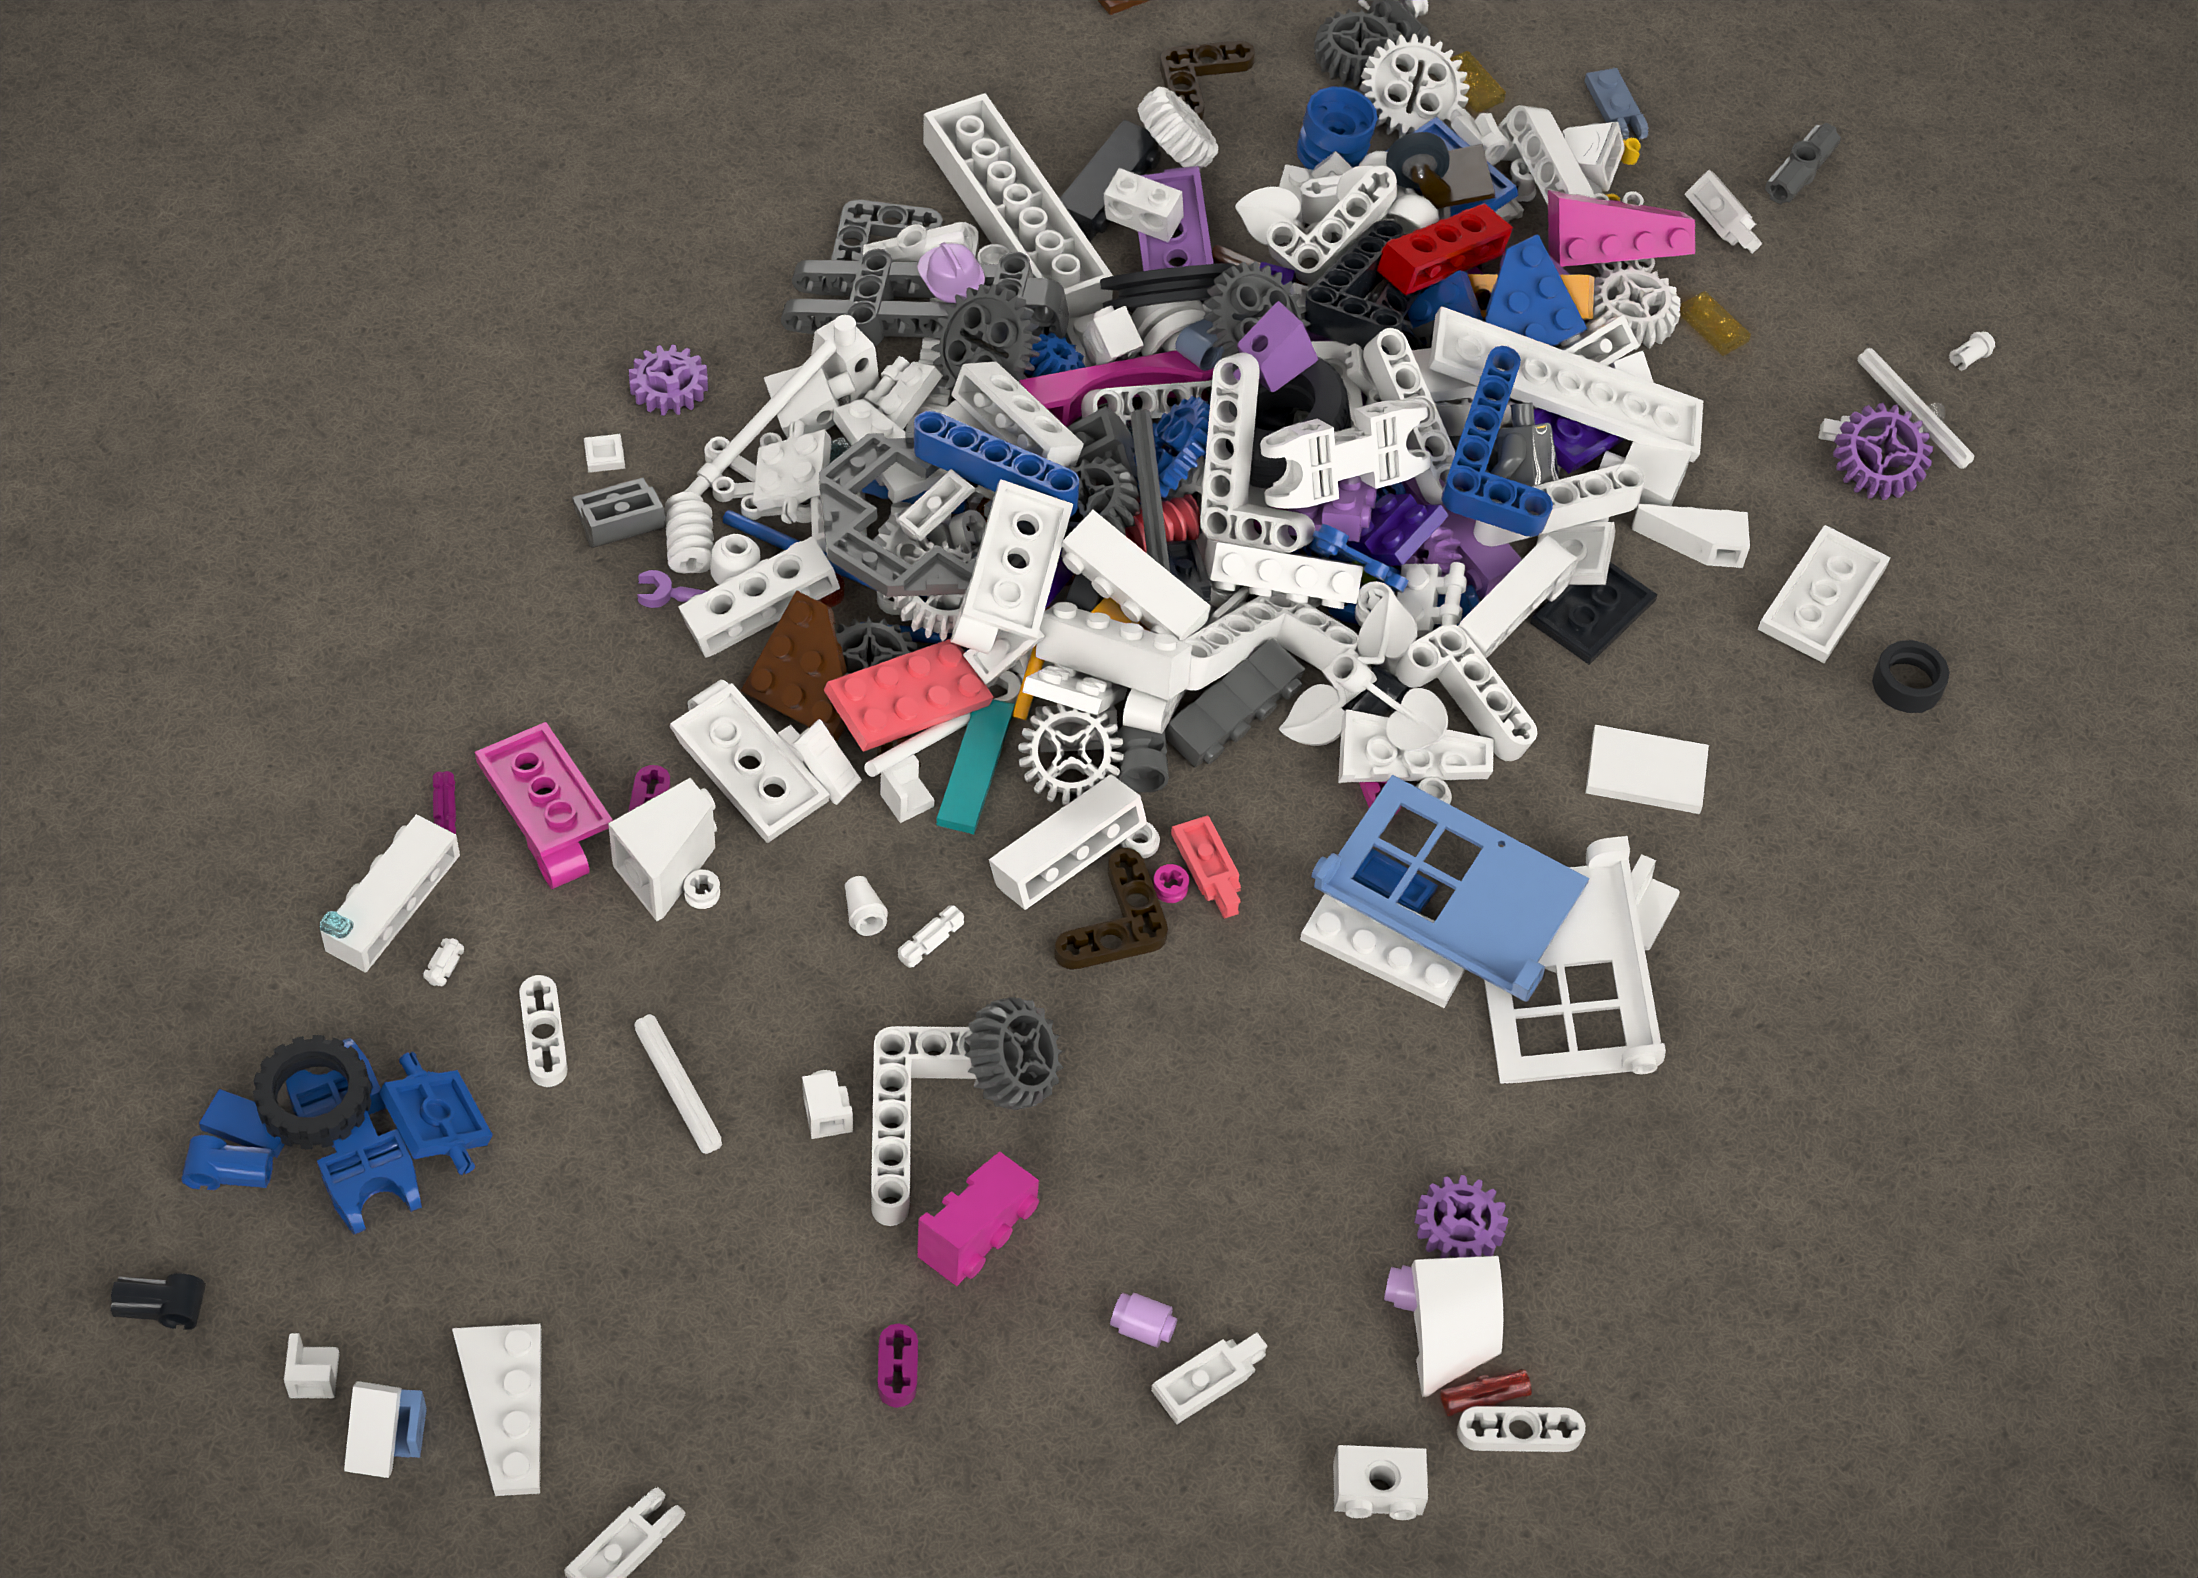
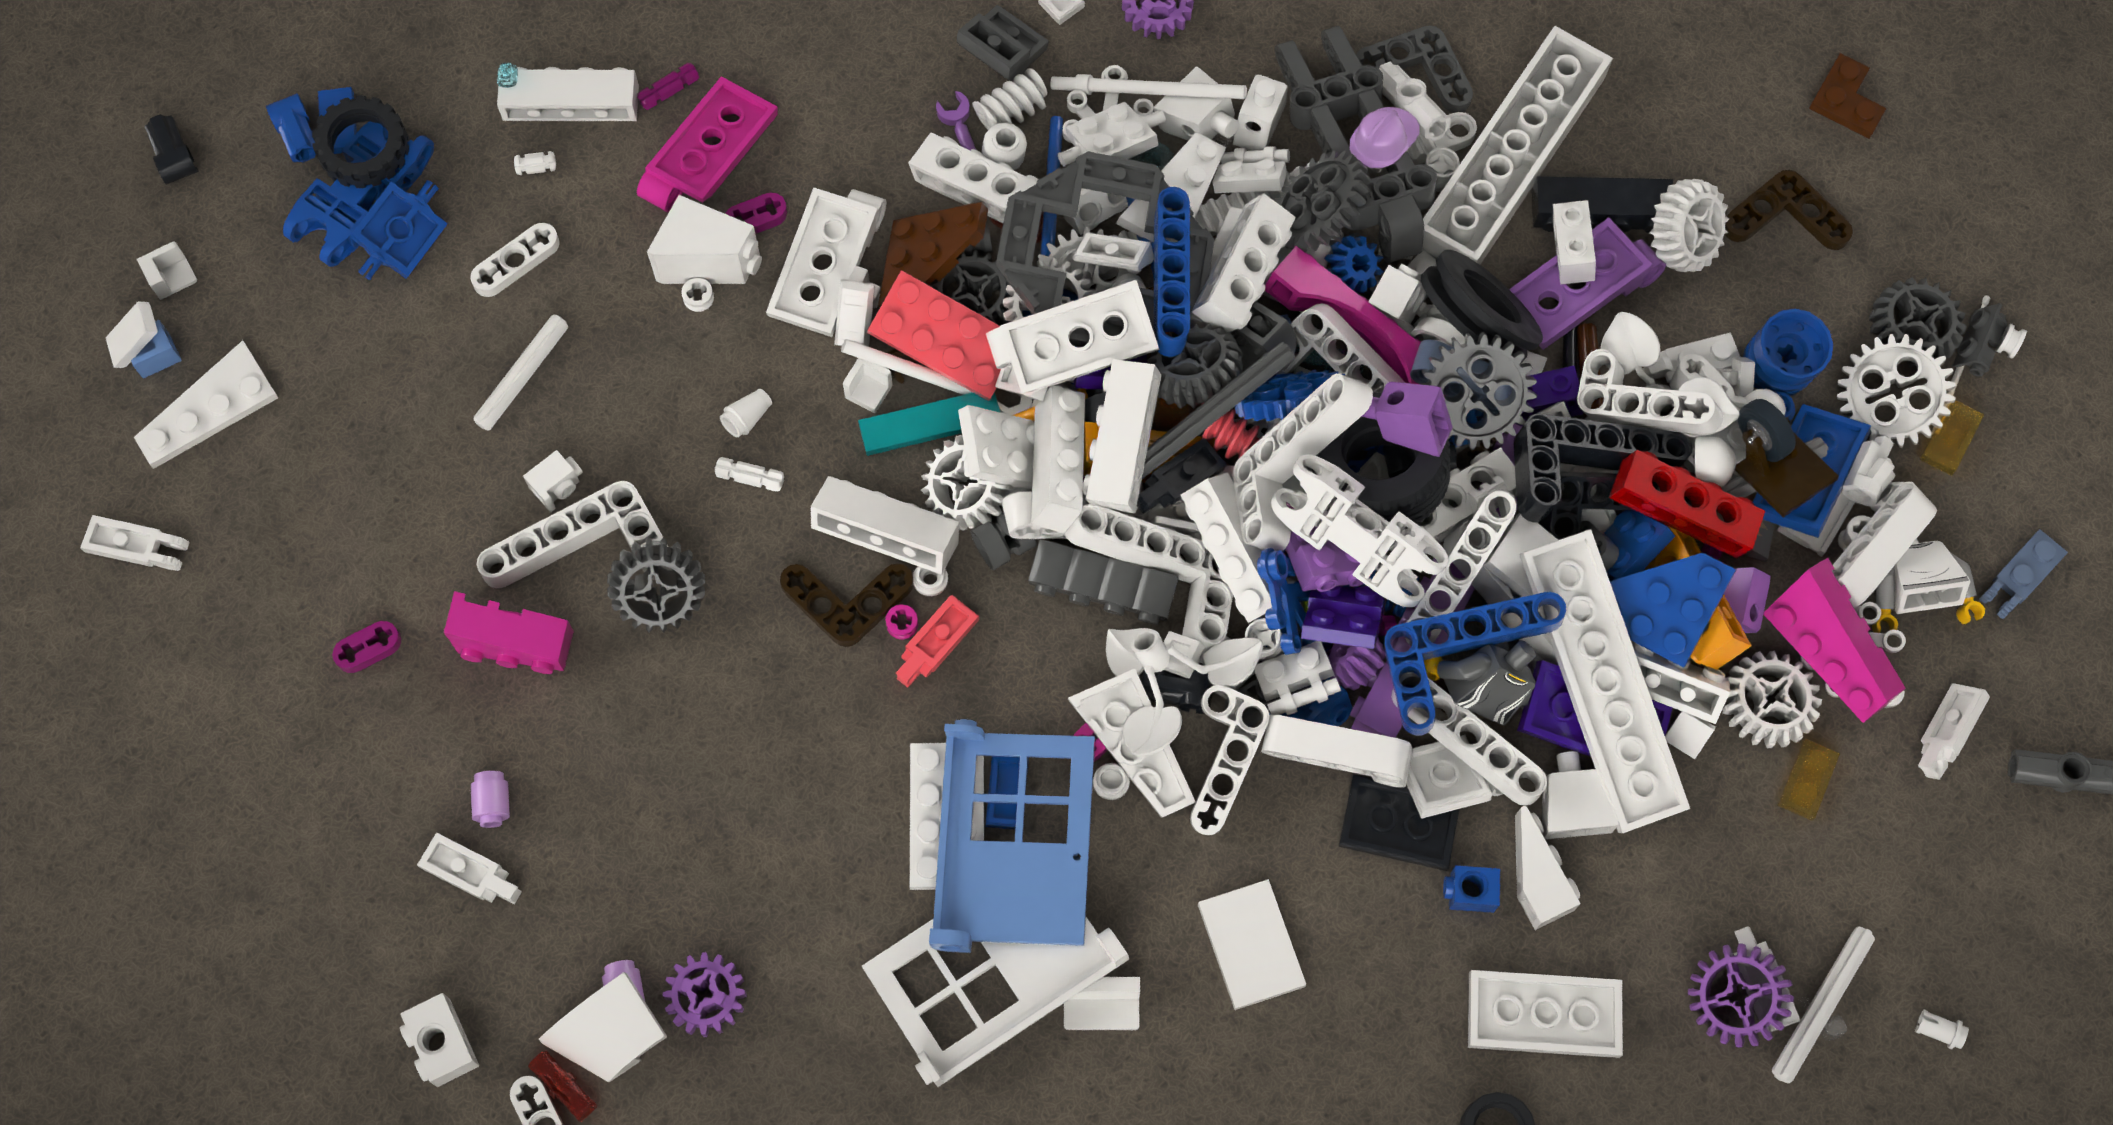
camera: 65 degrees right, 15 degrees up
none -> blue brick [1443,865,1500,913]

